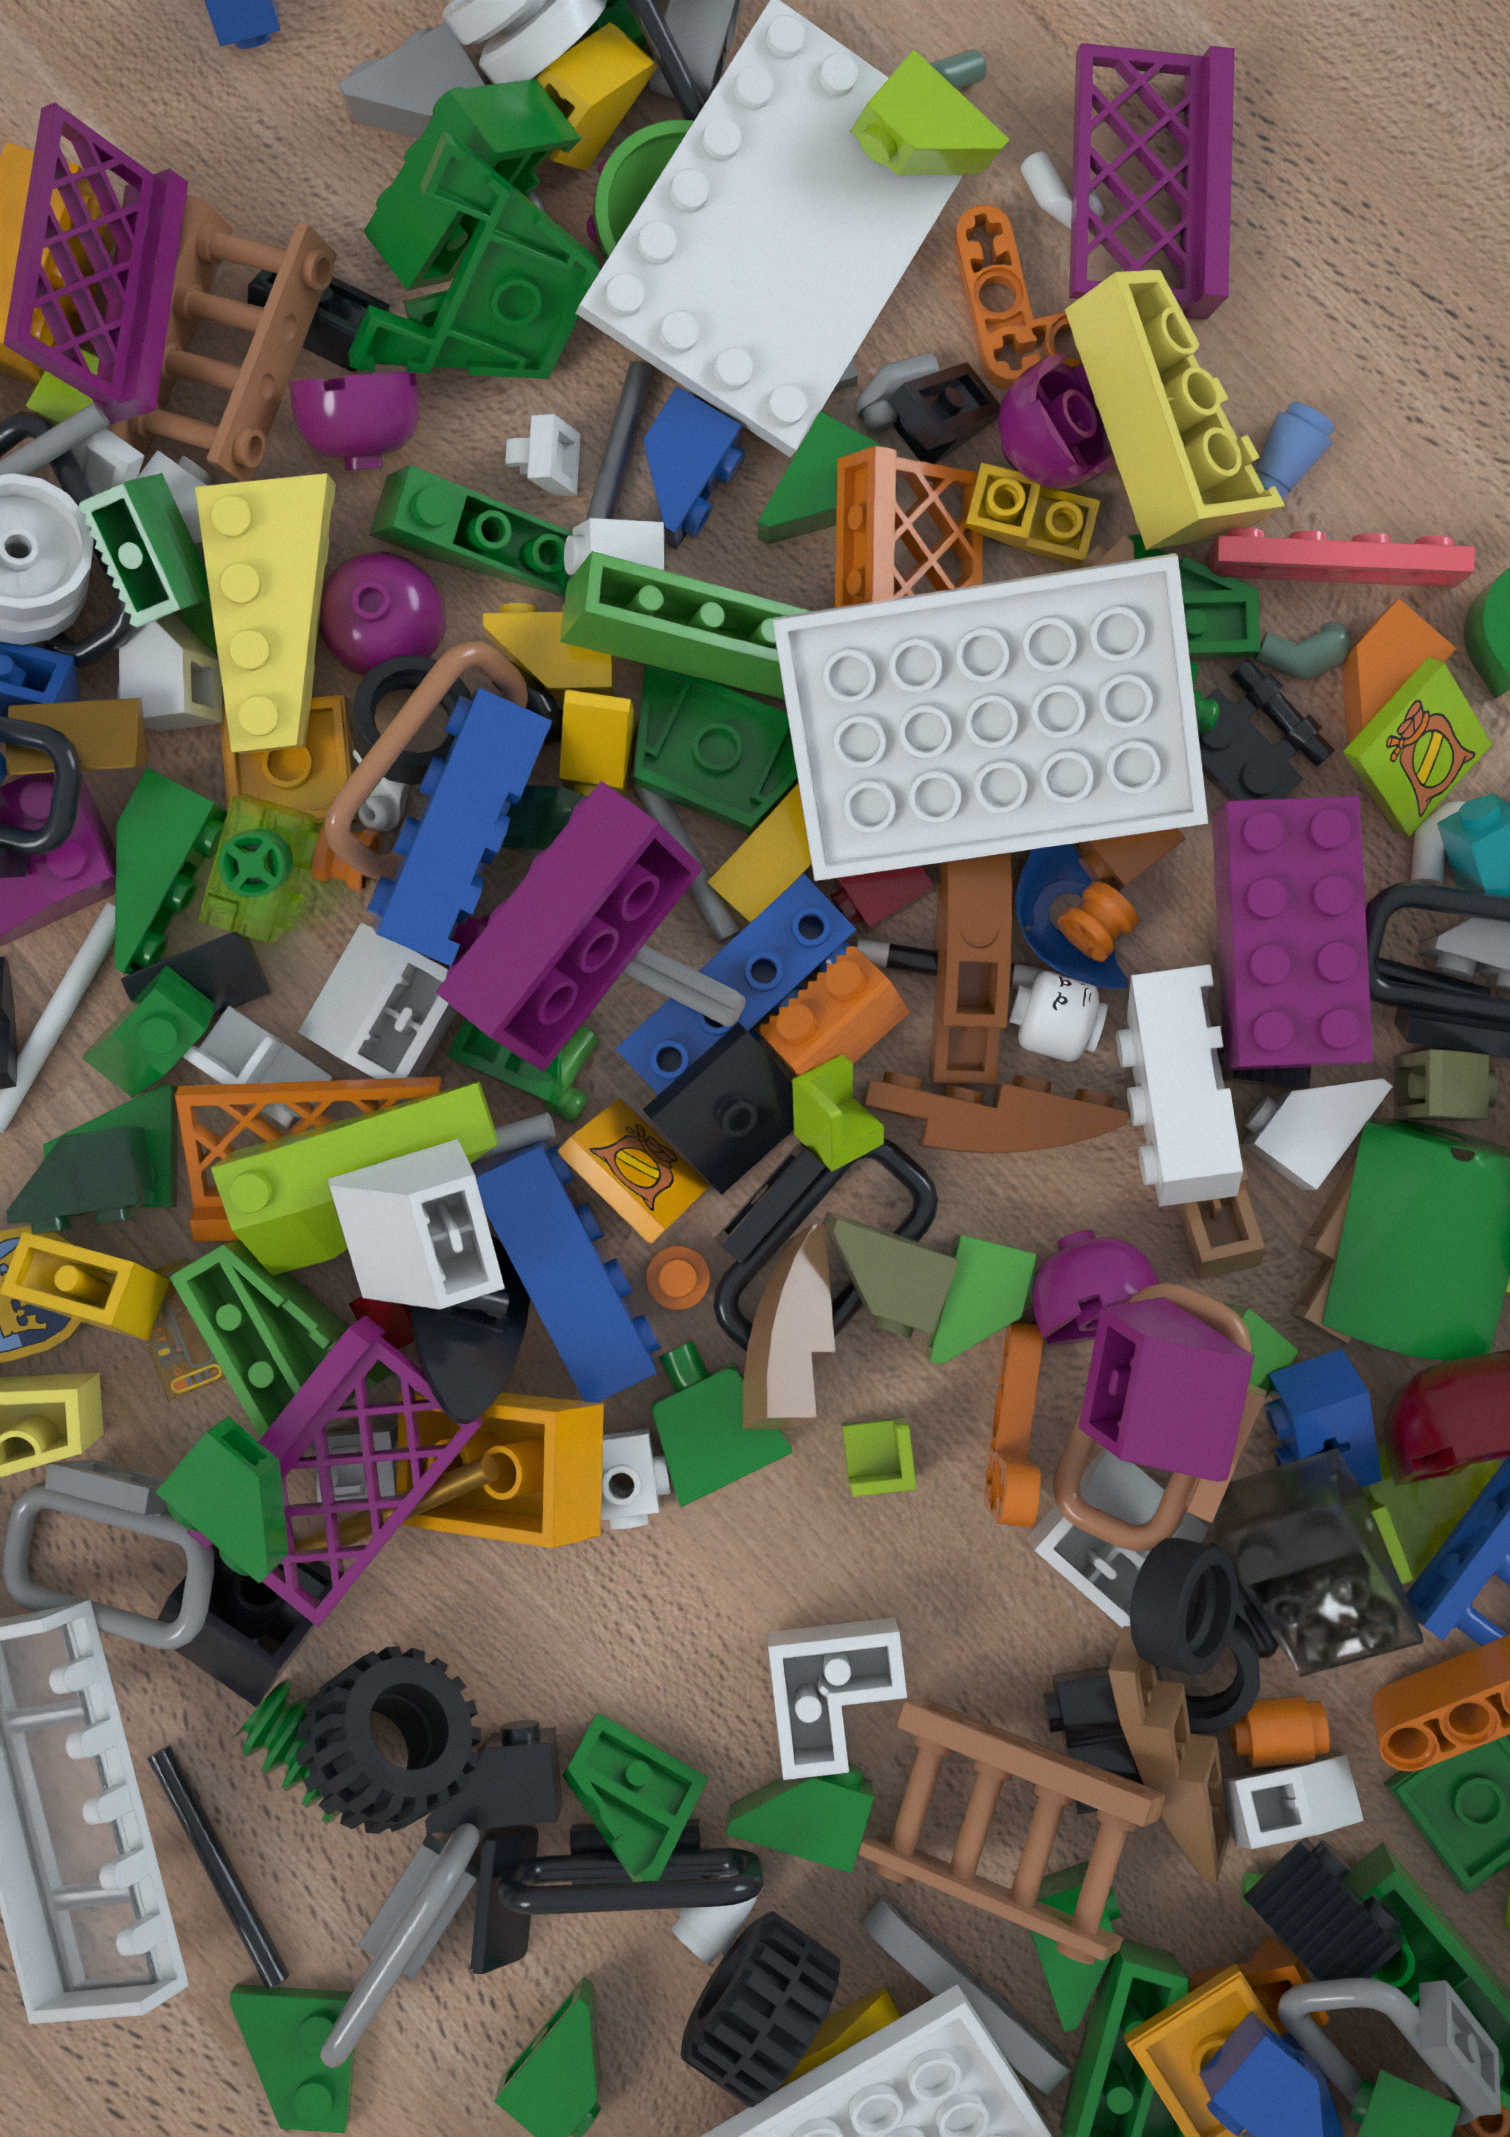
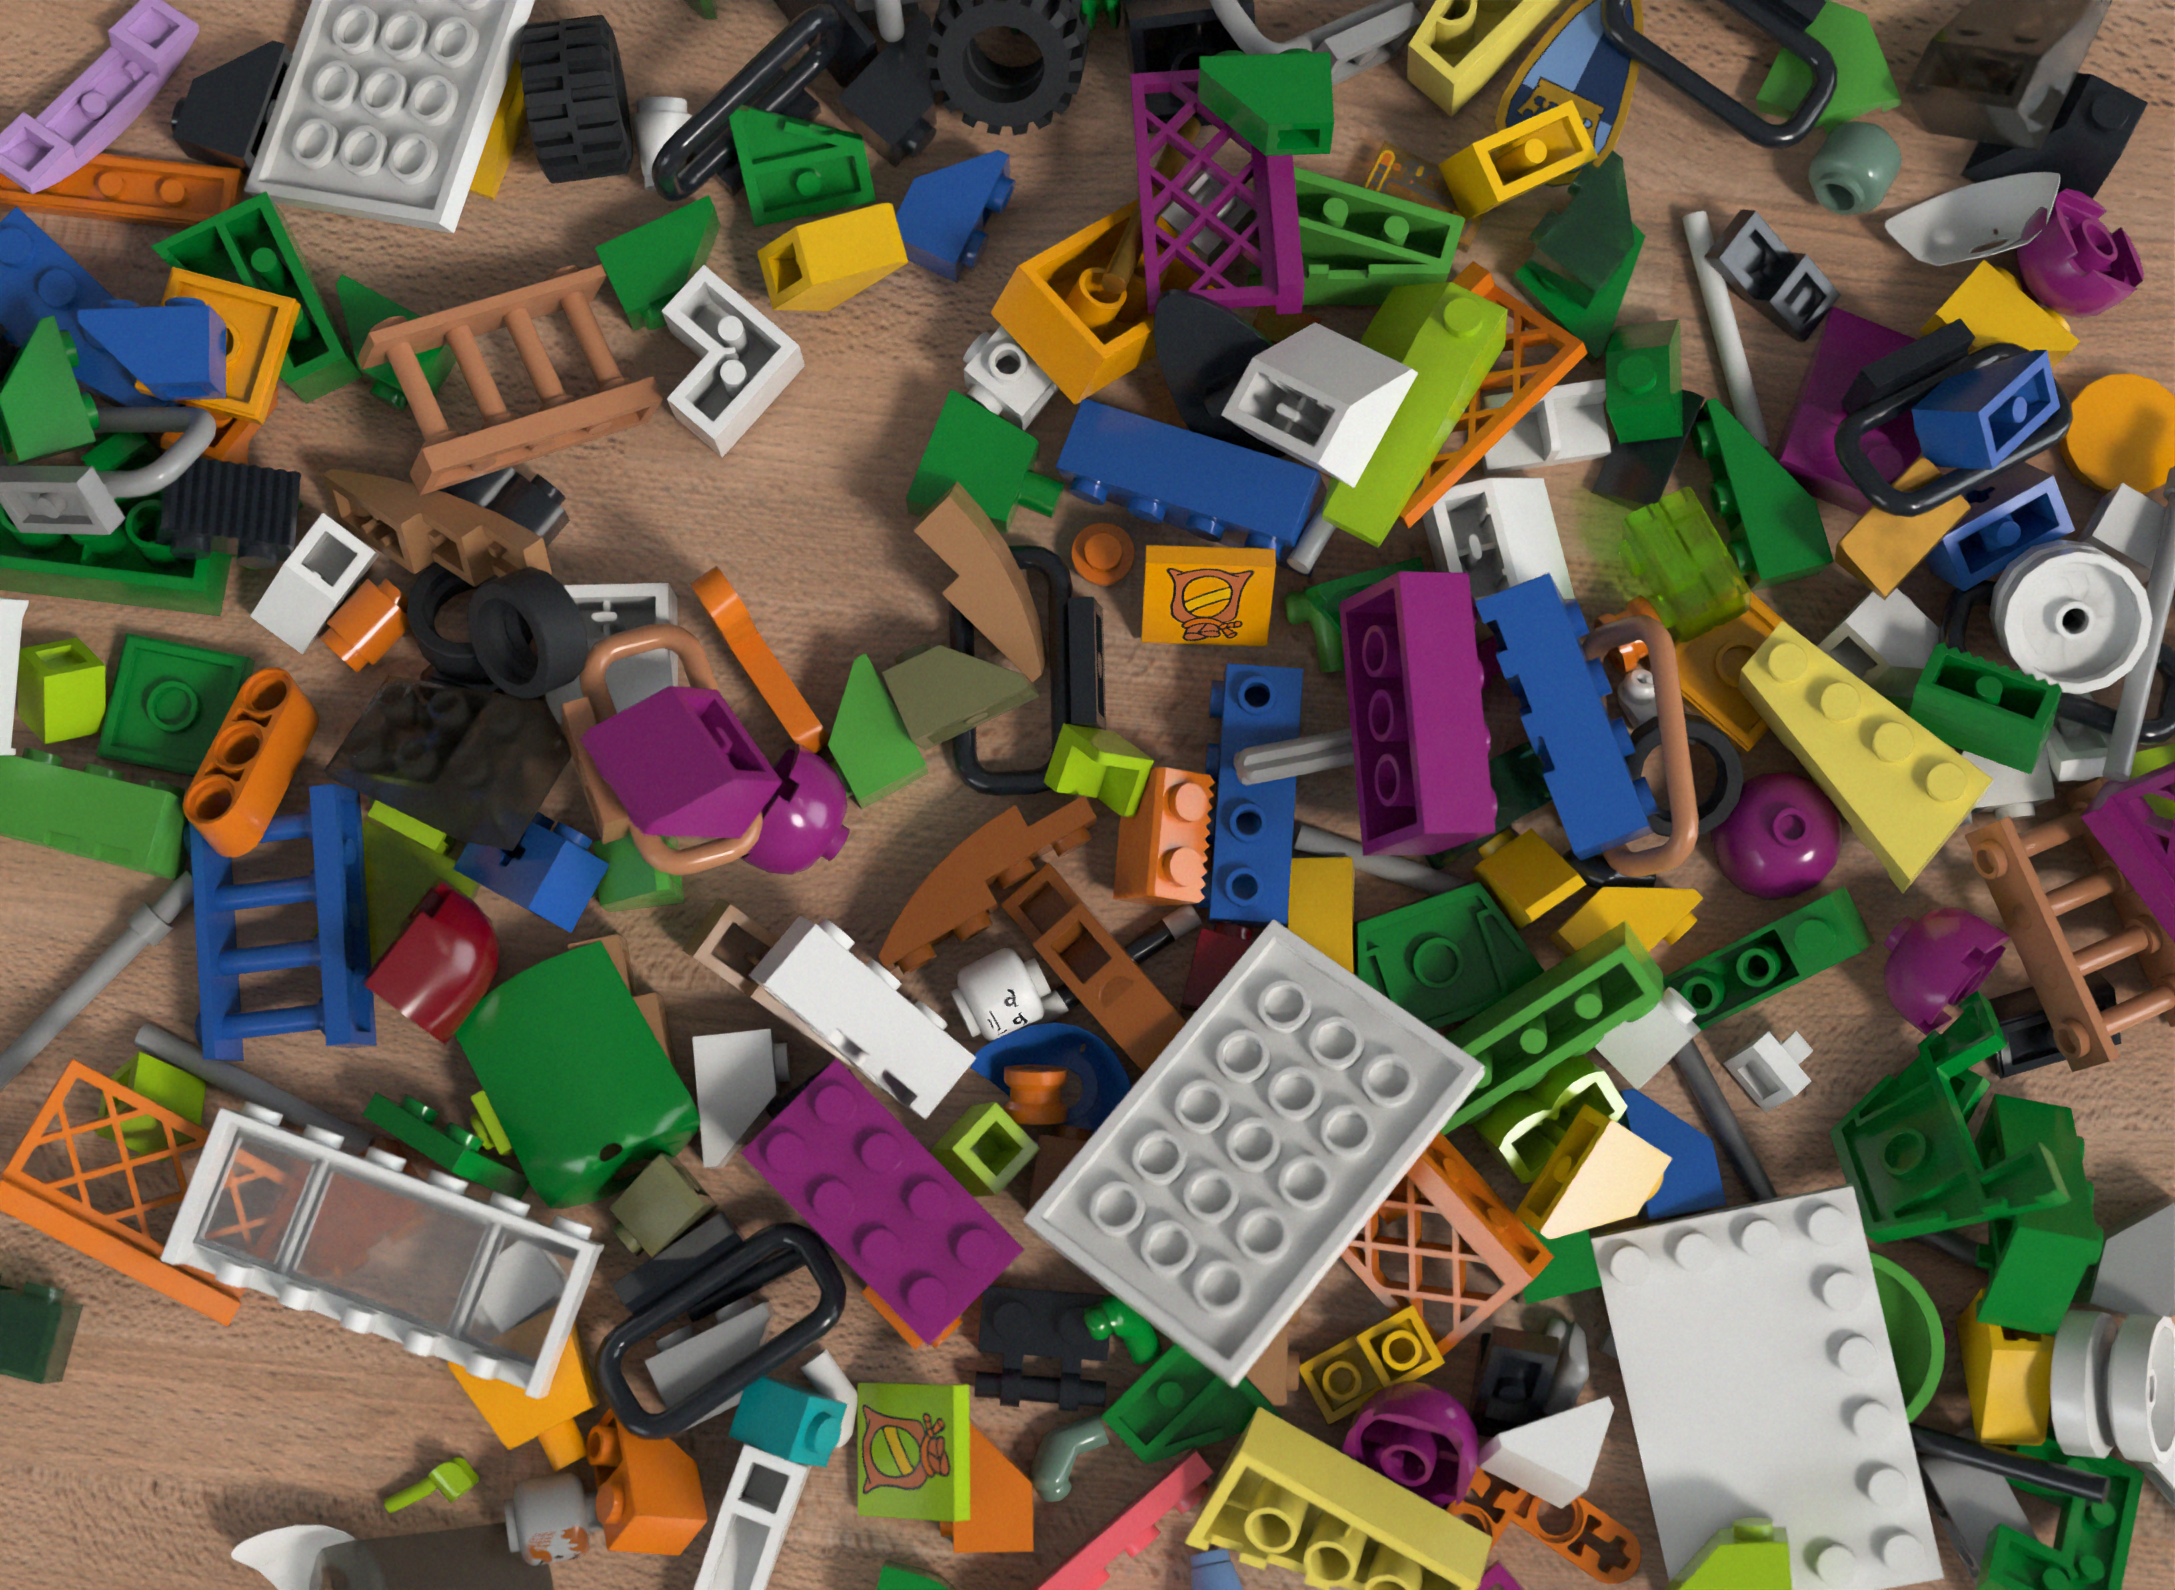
camera: 130 degrees right, 5 degrees down
green wheel [218,828,293,898] -> none
black plate [642,1022,794,1195] -> none
lime panel [841,1417,917,1497] -> none
light grey beam [861,1894,1072,2095] -> none
none -> green plate [81,432,163,471]
none -> yellow slope [757,203,909,311]
none -> blue slope [896,150,1016,283]
none -> lime brick [929,1102,1040,1197]
none -> lime brick [1472,1055,1627,1183]
none -> white slope [1478,1396,1614,1509]
none -> slope [1514,1103,1672,1239]

